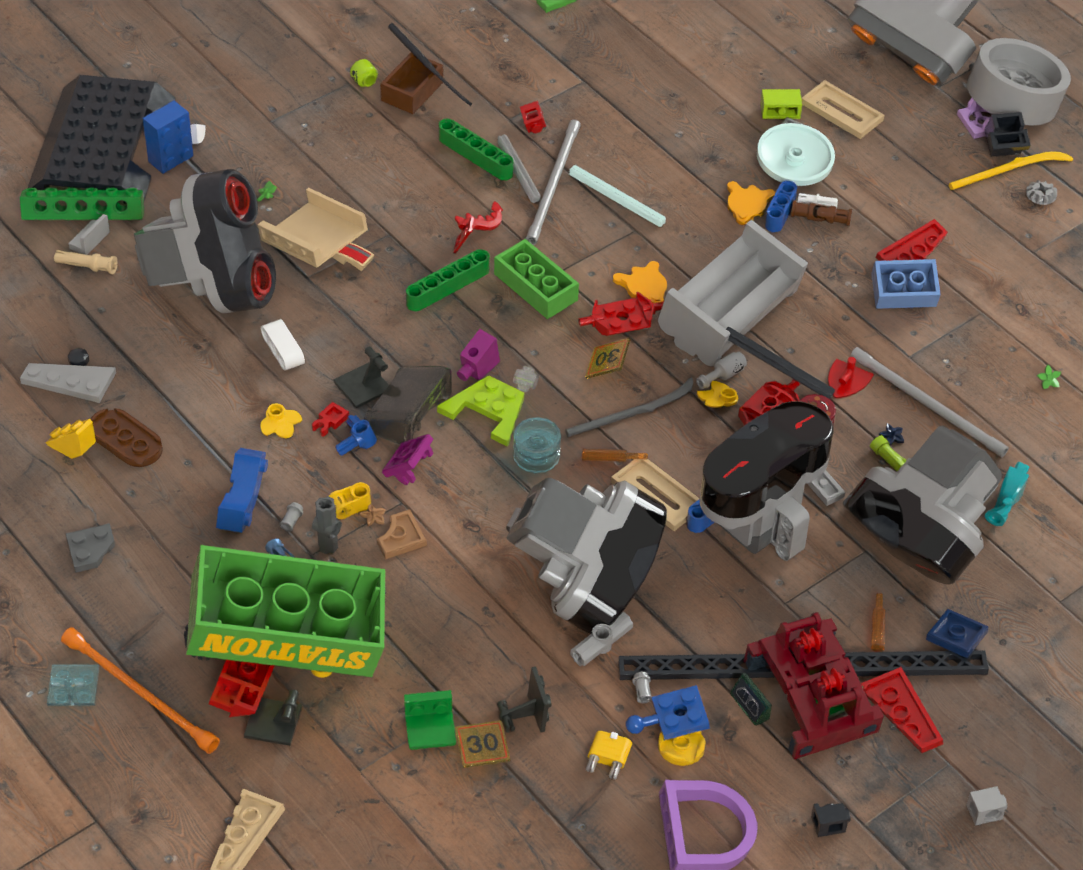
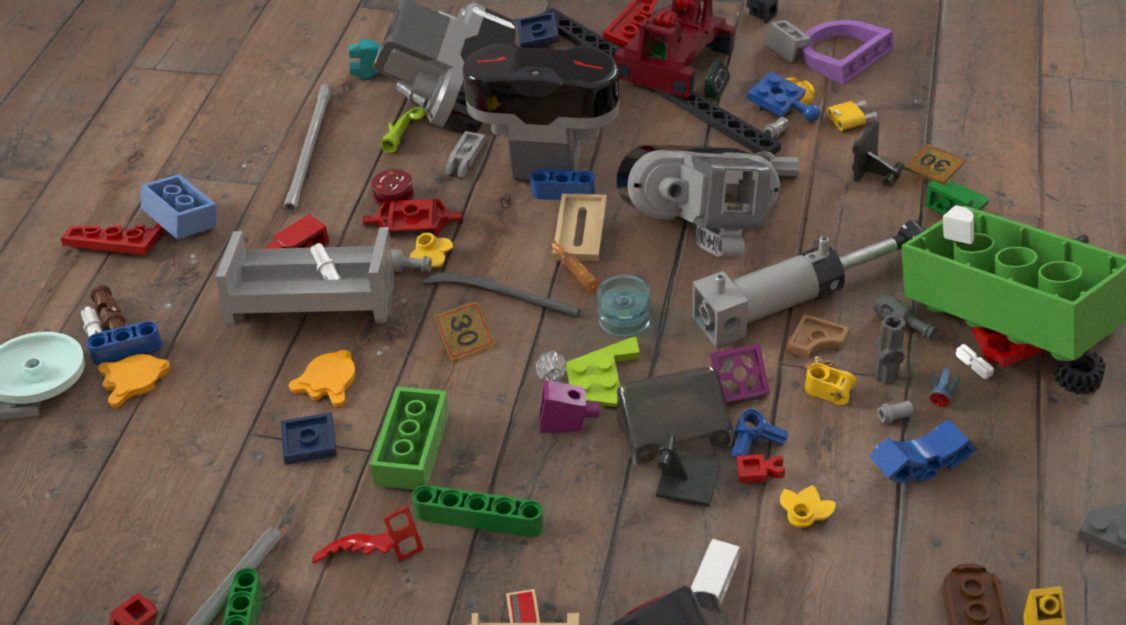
camera: 125 degrees left, 5 degrees down
light grey piece [526,120,581,245] -> none
light aqua axle [569,165,666,227] -> none
red plate [578,292,664,336] -> none
black axle [726,327,835,399] -> none
red shield [828,357,874,398] -> none
dark blue plant [879,423,904,446] -> none
bright green plant [1036,365,1061,389] -> none
none -> red hinge [264,214,330,249]
none -> dark blue tile [281,412,337,465]
none -> white axle [310,244,341,280]
none -> light grey piece [693,220,926,348]
none -> light grey panel [765,20,811,62]
none -> white brick [943,205,974,244]

